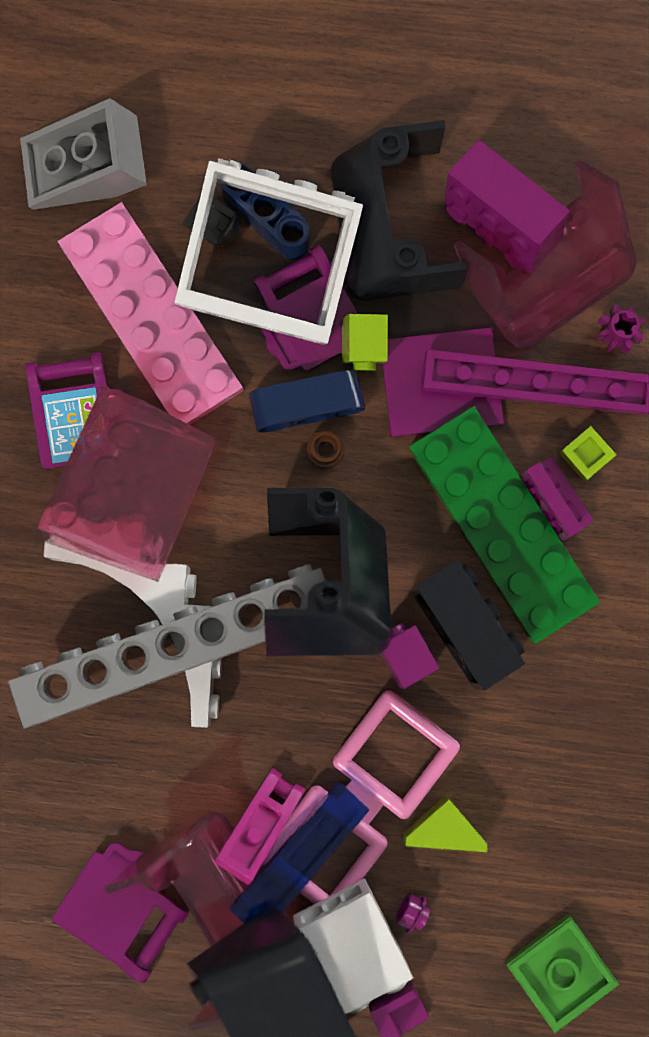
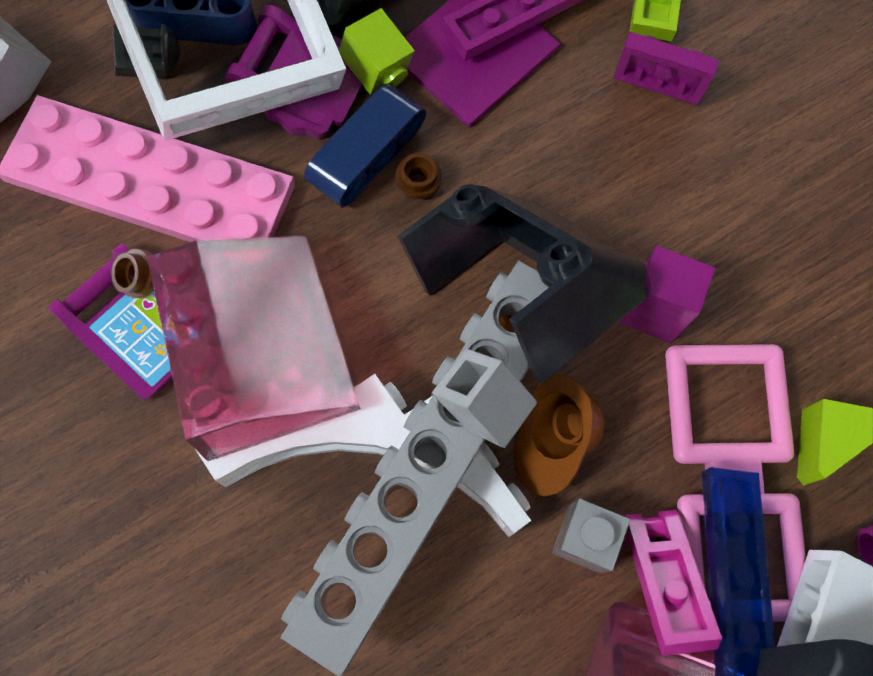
camera: 40 degrees left, 10 degrees down
green plate [408,406,600,644] -> none
black brick [410,560,525,691] -> none
none -> reddish brown plate [111,249,159,299]
none -> light grey brick [432,349,538,448]
none -> dark orange piece [514,374,605,497]
none -> light grey brick [551,498,630,573]

